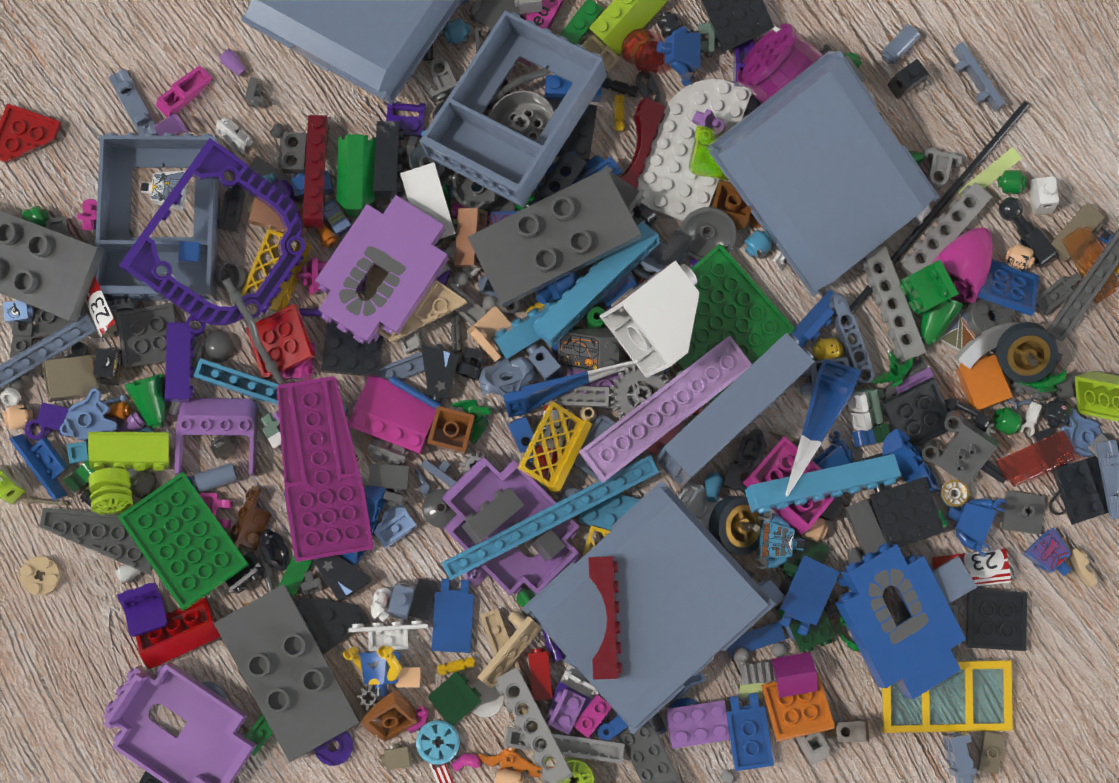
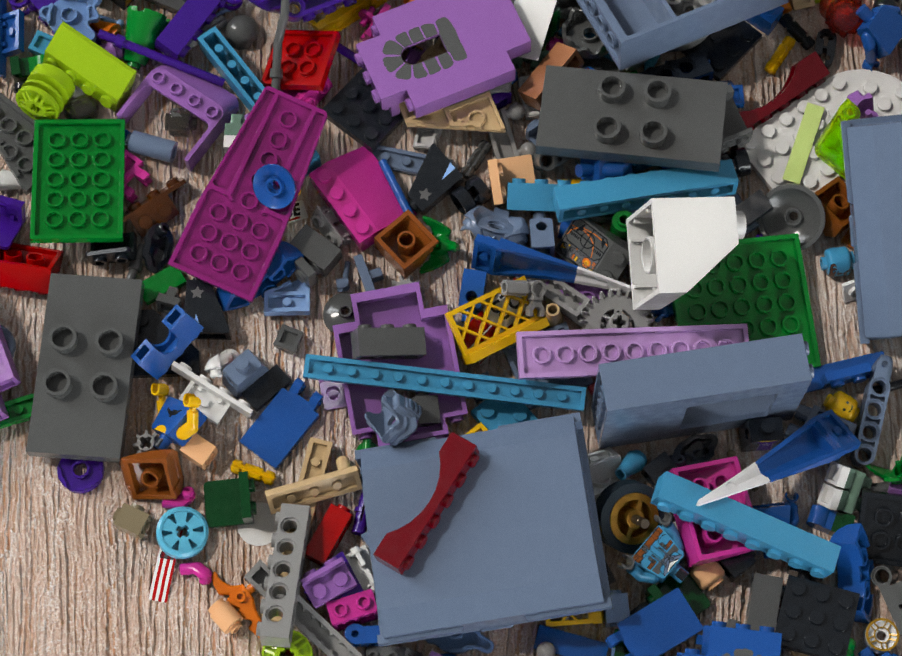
camera: 40 degrees right, 10 degrees down
none -> dark purple bar [97,29,225,87]
none -> blue arch [130,304,204,380]
none -> blue dish [253,164,296,209]
none -> dark grey plate [273,324,304,355]
none -> sand blue piece [364,388,422,445]
none -> light grey bar [501,279,547,317]
none -> black torso [738,417,785,452]
none -> yellowish green sticker [782,103,825,184]

